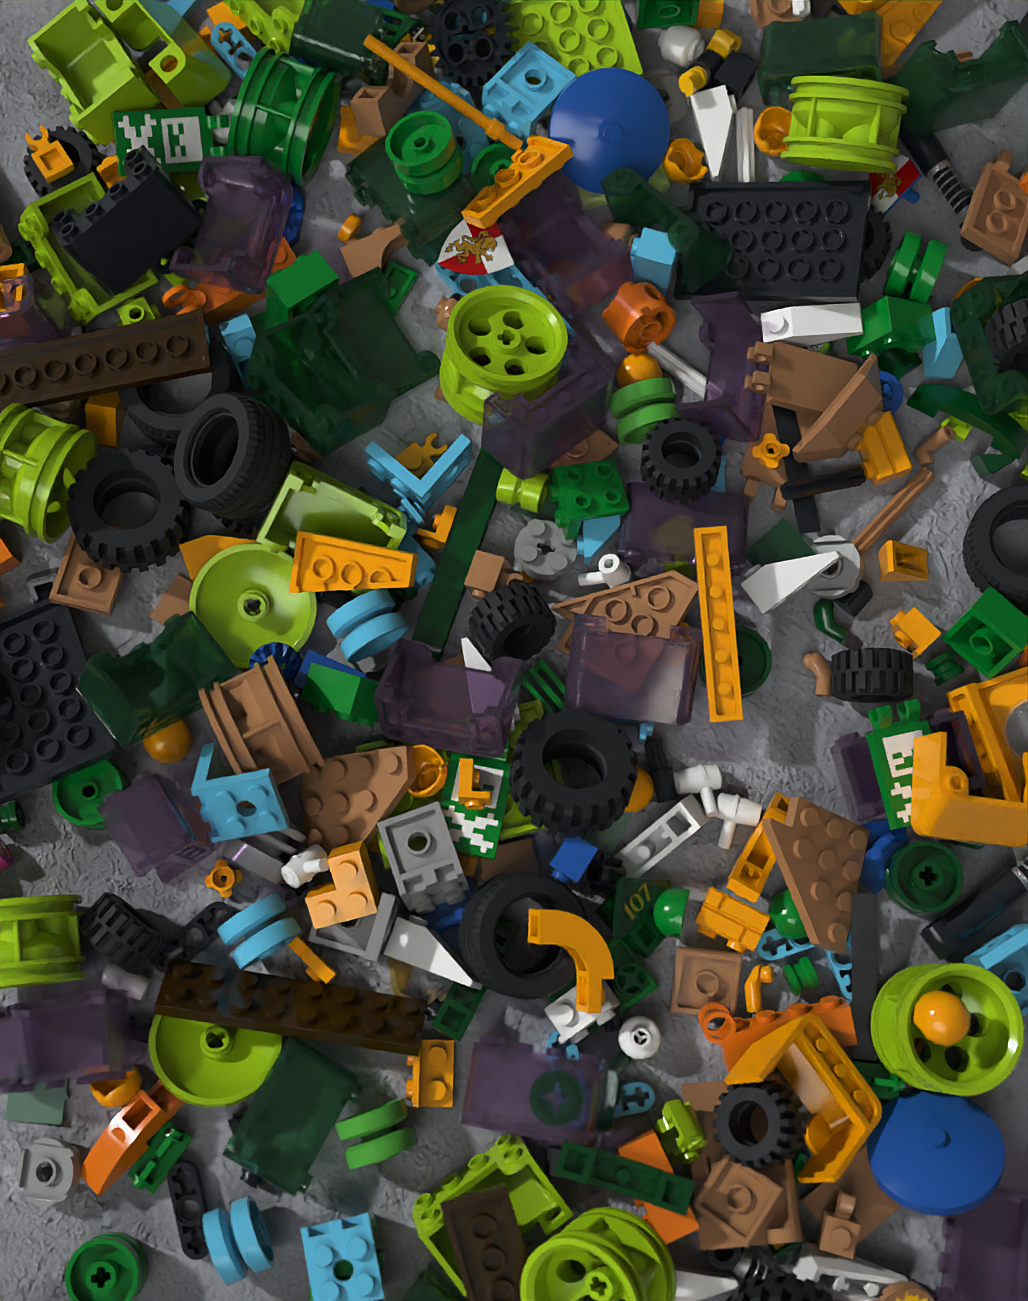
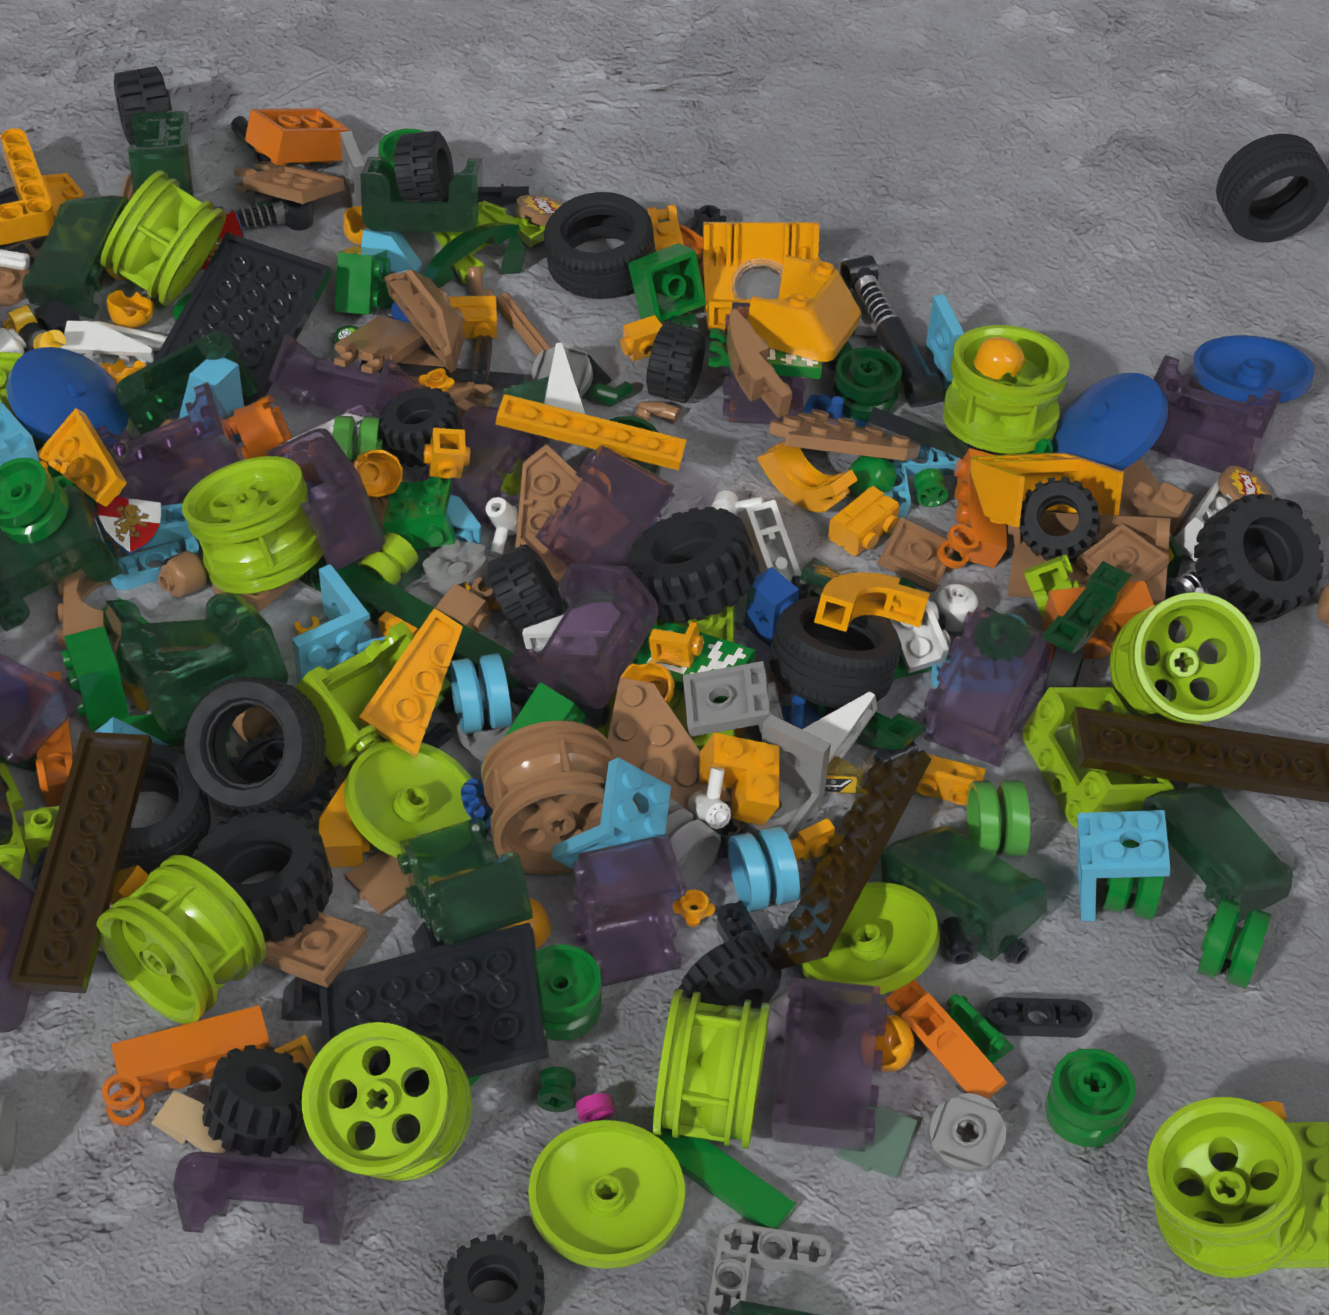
camera: 80 degrees left, 30 degrees down
medium azure wheel [203,1195,275,1285] -> none
light orange tile [337,213,363,243] -> none
green hair [653,888,690,938] -> none
white piece [715,793,762,849] -> none
light orange arm [744,964,774,1013] -> none
white slope [761,303,864,348] -> none
light orange slope [878,540,929,582] -> none
green wheel [882,230,948,304] -> none
none -> light orange hair [351,449,403,498]
none -> light orange brick [424,428,470,479]
none -> medium nougat slope [727,308,792,418]

